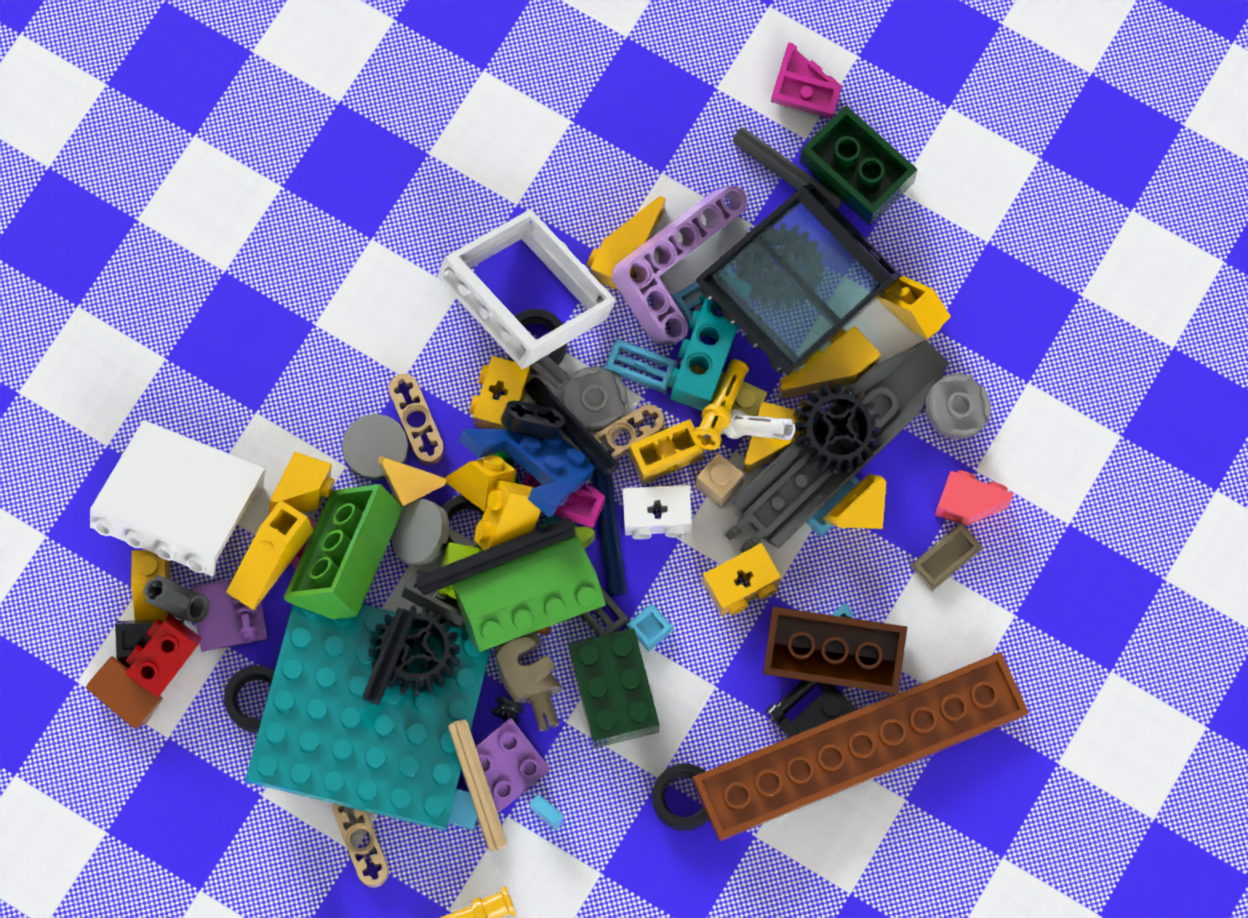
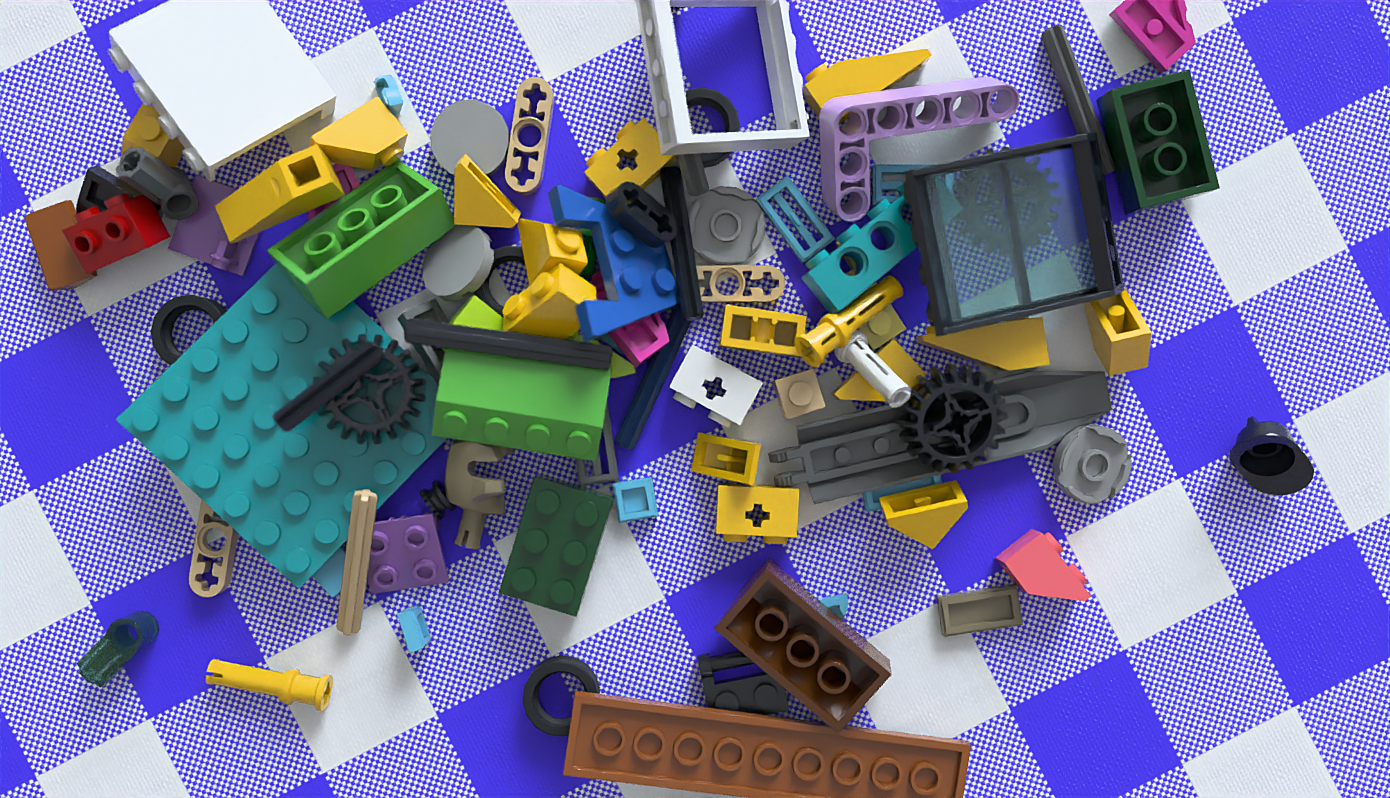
camera: 35 degrees right, 15 degrees up
none -> medium azure tile [374,75,403,115]
none -> yellow slope [691,432,761,485]
none -> black piece [1229,416,1314,496]

